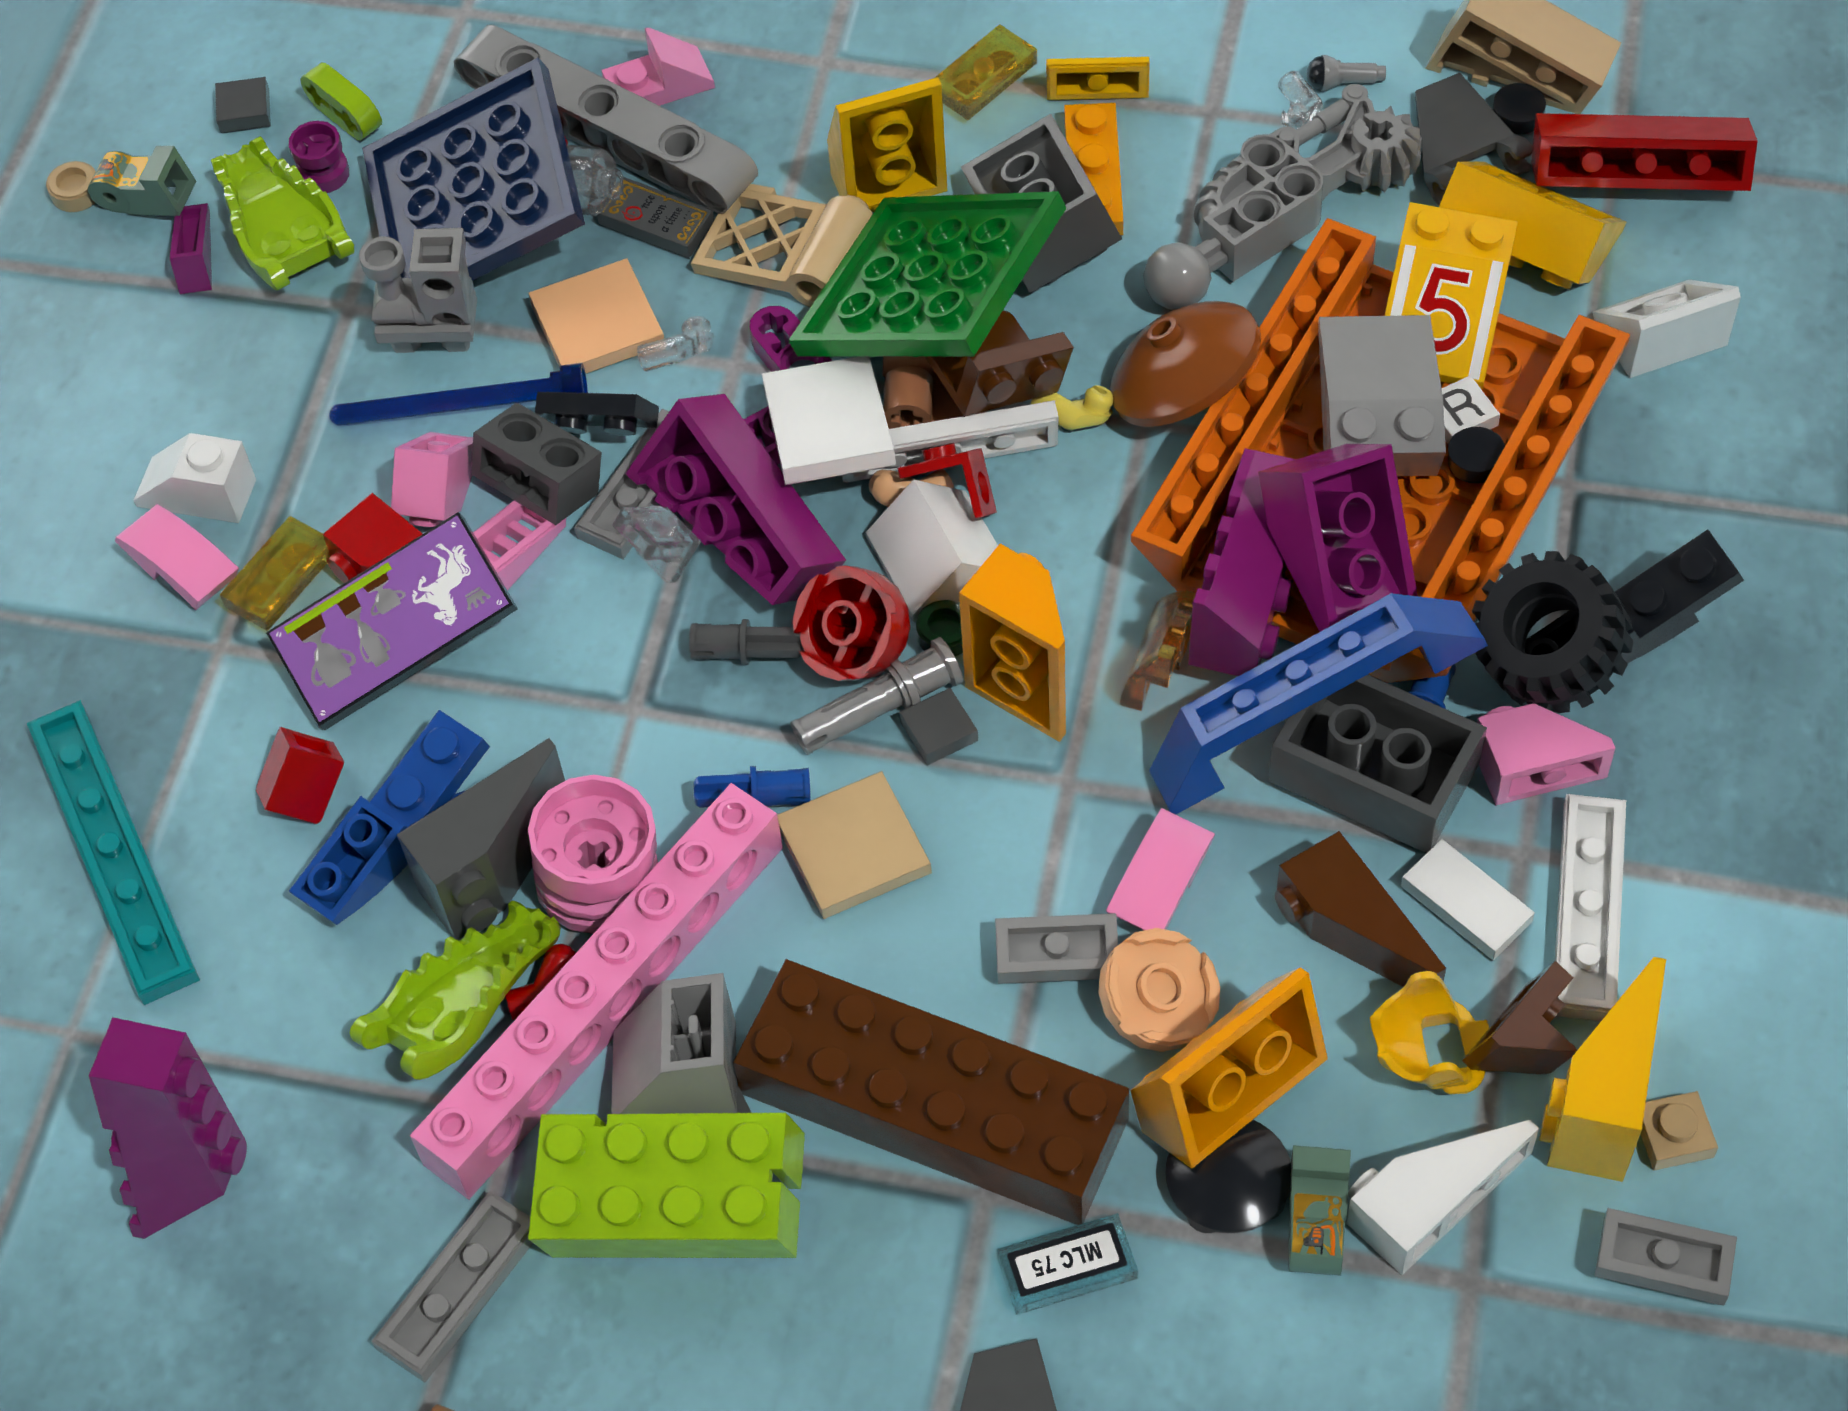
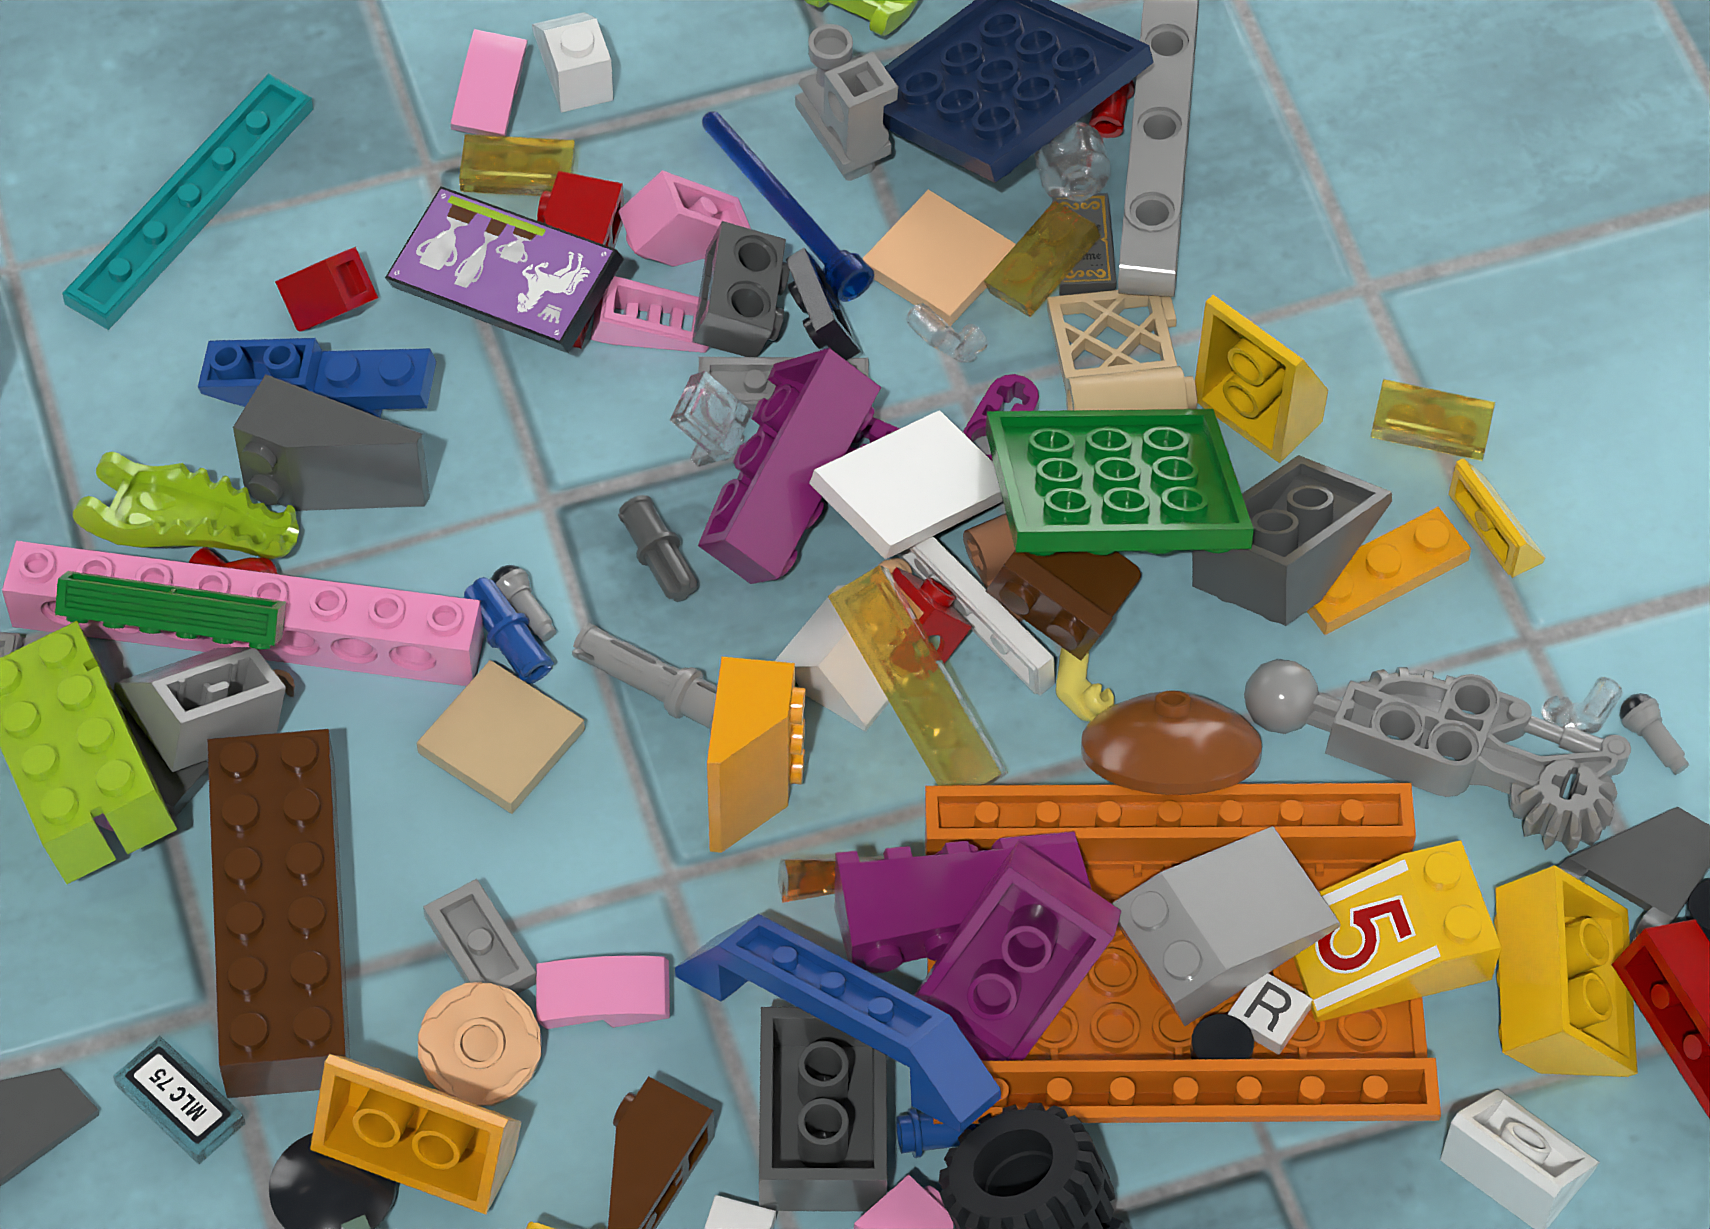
camera: 55 degrees right, 0 degrees up
bright pink wheel [528,774,658,934] -> none
bright pink slope [601,28,715,106] -> none
red cylinder [792,565,911,681] -> none
dark grey tile [899,688,978,766] -> none
none -> green piece [55,571,286,649]
none -> light grey piece [491,565,556,642]
none -> clear yellow brick [828,565,1009,786]
none -> clear yellow plate [984,200,1101,317]

